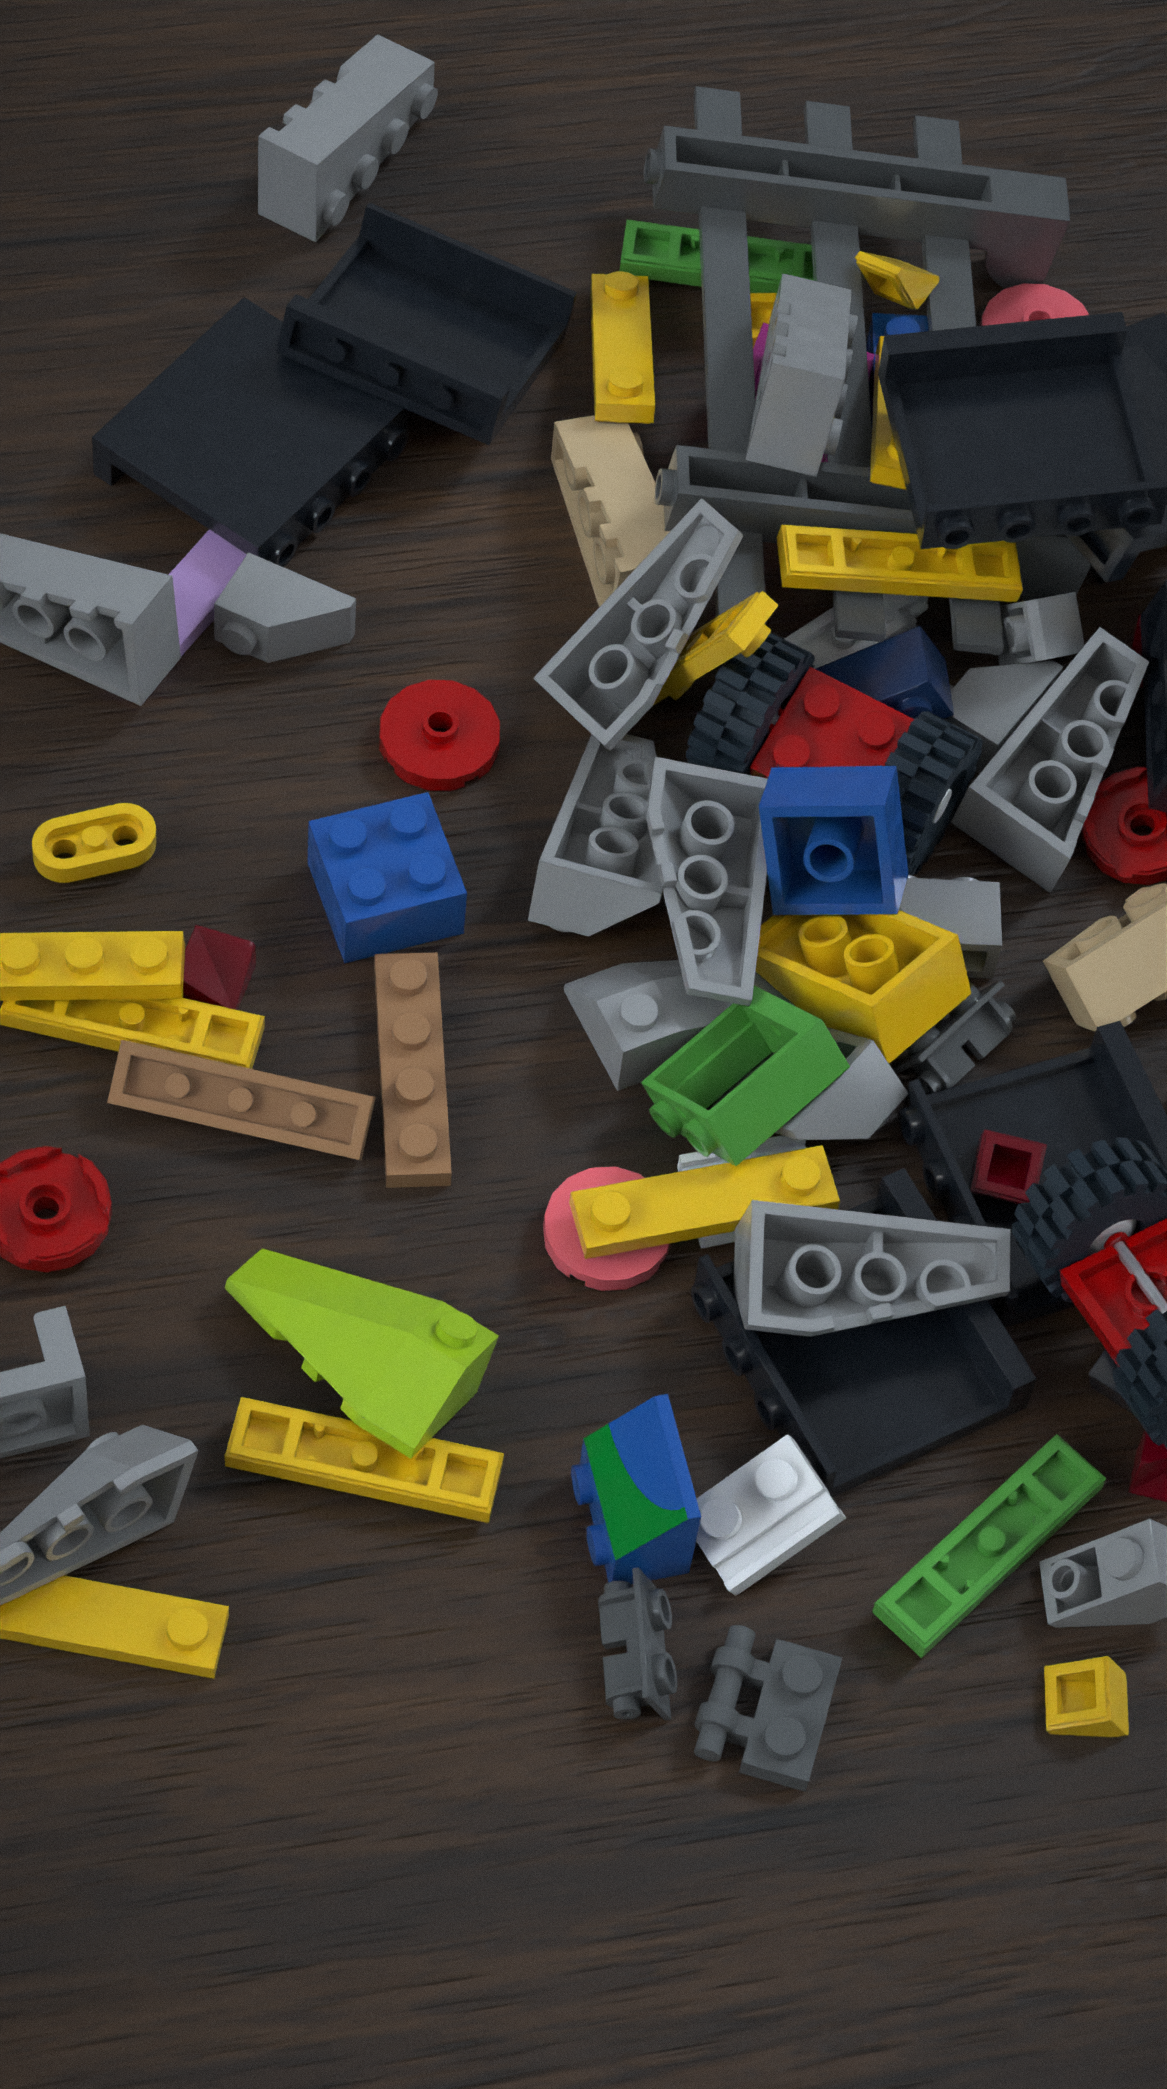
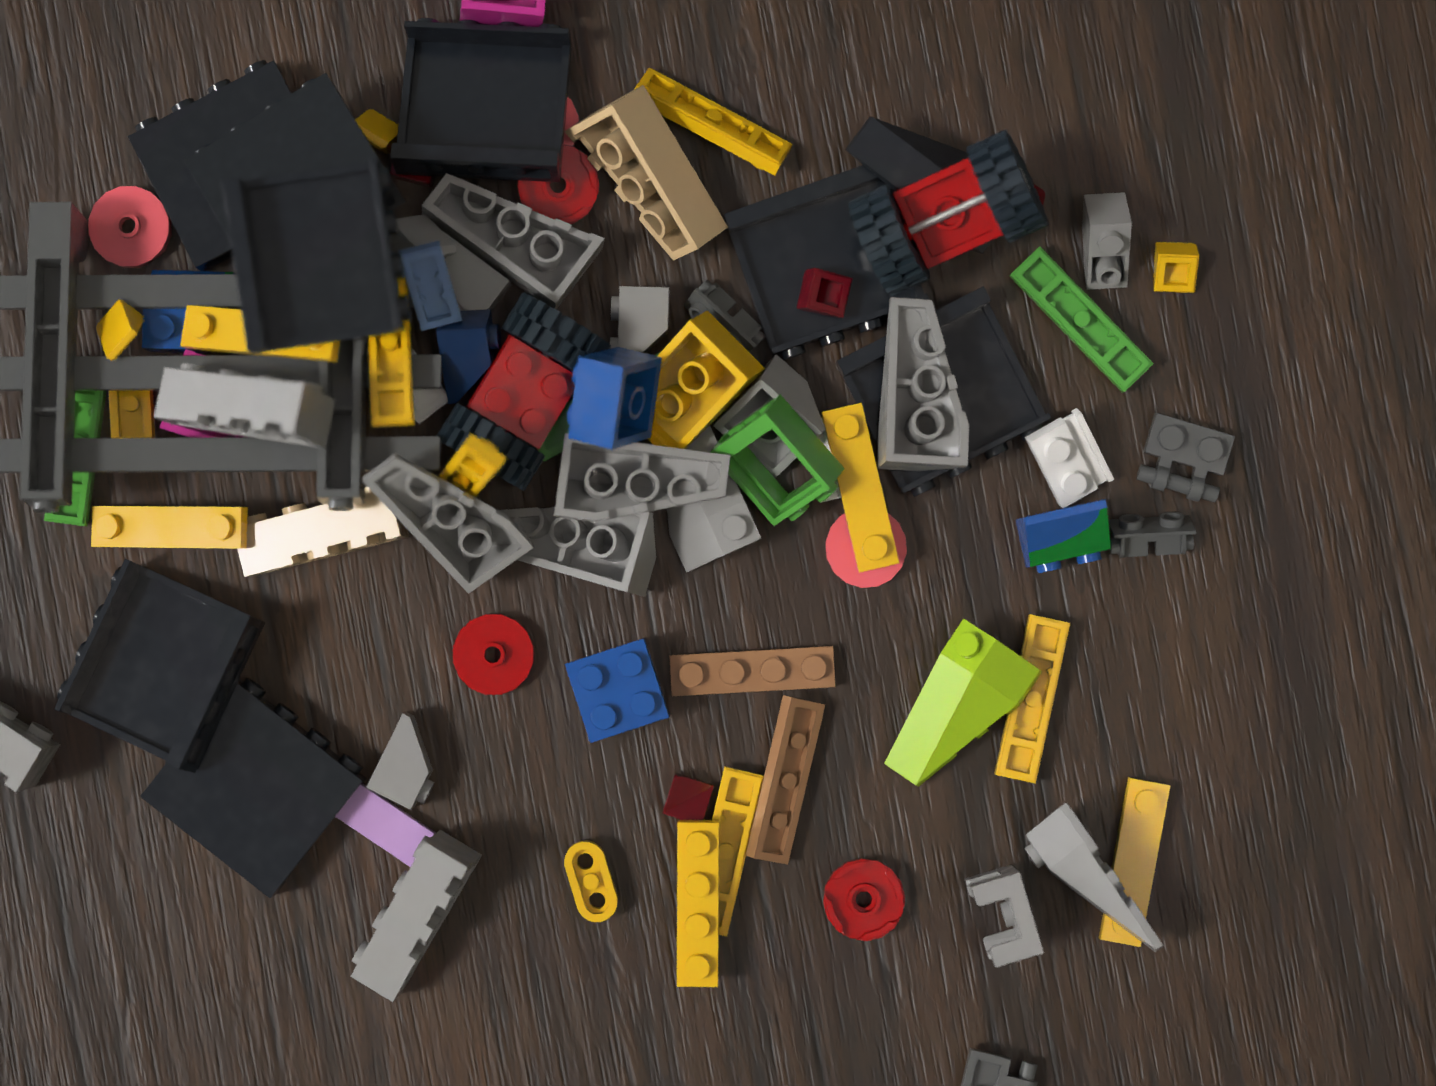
camera: 85 degrees left, 30 degrees up
none -> medium blue plate [399,240,462,331]

